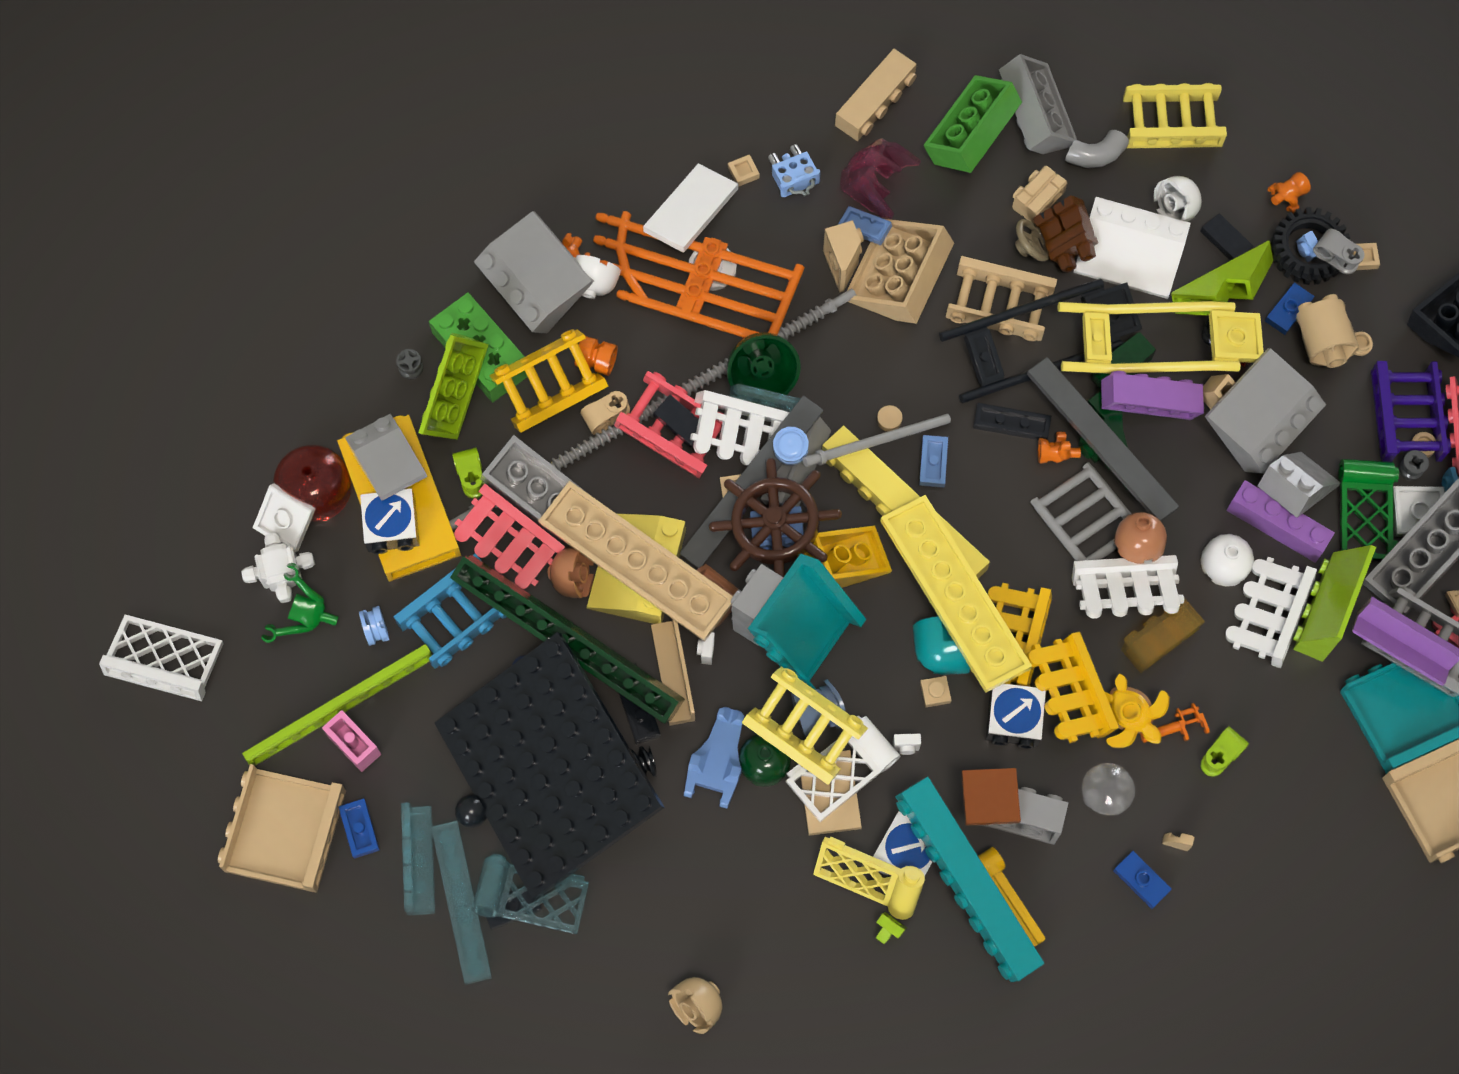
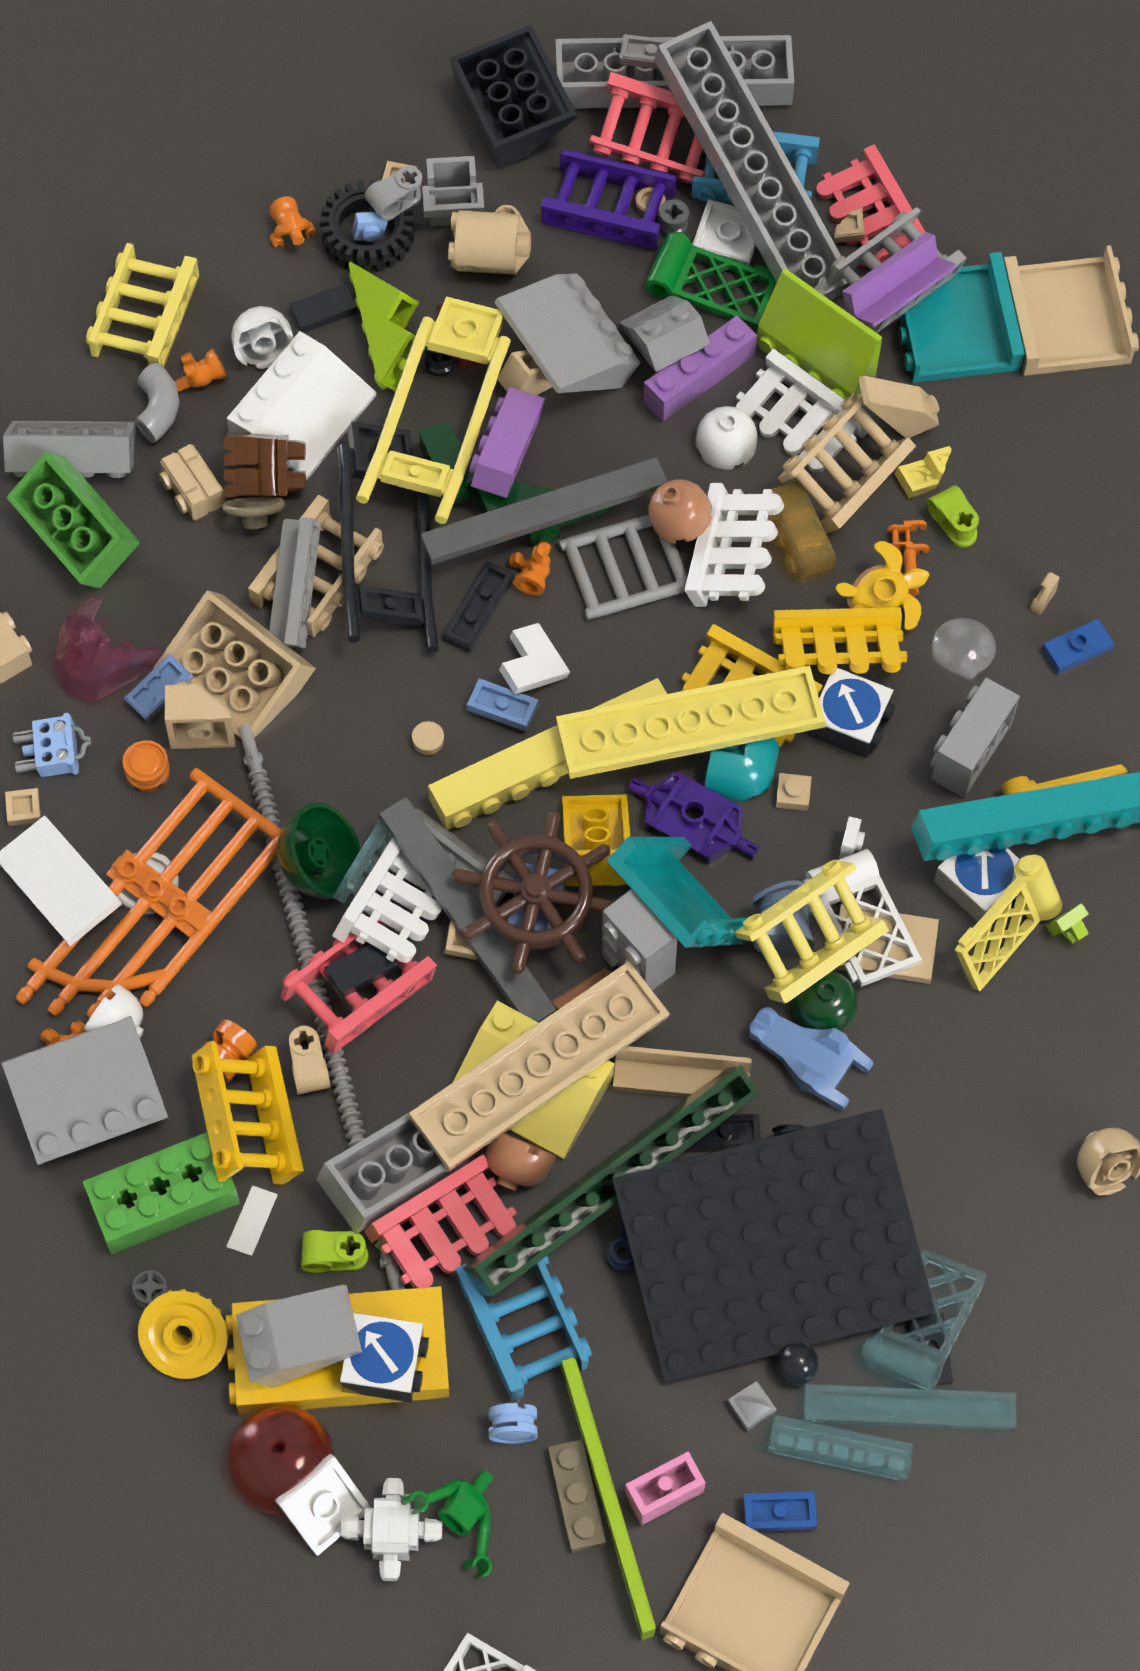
camera: 75 degrees left, 5 degrees down
lime slope [418,333,489,440] -> none
white plate [697,632,715,665] -> none
light blue wheel [773,427,809,465] -> none
light grey bar [803,414,951,467] -> none
dark orange tile [961,768,1021,826] -> none
blue plate [1265,282,1315,335] -> none
none -> orange wheel [122,740,170,792]
none -> yellow gear [138,1289,229,1379]
none -> orange piece [174,349,227,392]
none -> white sticker [226,1185,278,1256]
none -> light grey panel [269,517,321,649]
none -> light grey plate [422,156,484,227]
none -> white tile [499,623,570,694]
none -> dark tan plate [548,1440,606,1553]
none -> dark purple plate [628,772,760,864]
none -> light grey tile [727,1381,777,1431]
none -> tan fence [778,393,916,534]
none -> tan slope [858,376,939,438]
none -> light yellow slope [895,446,952,498]

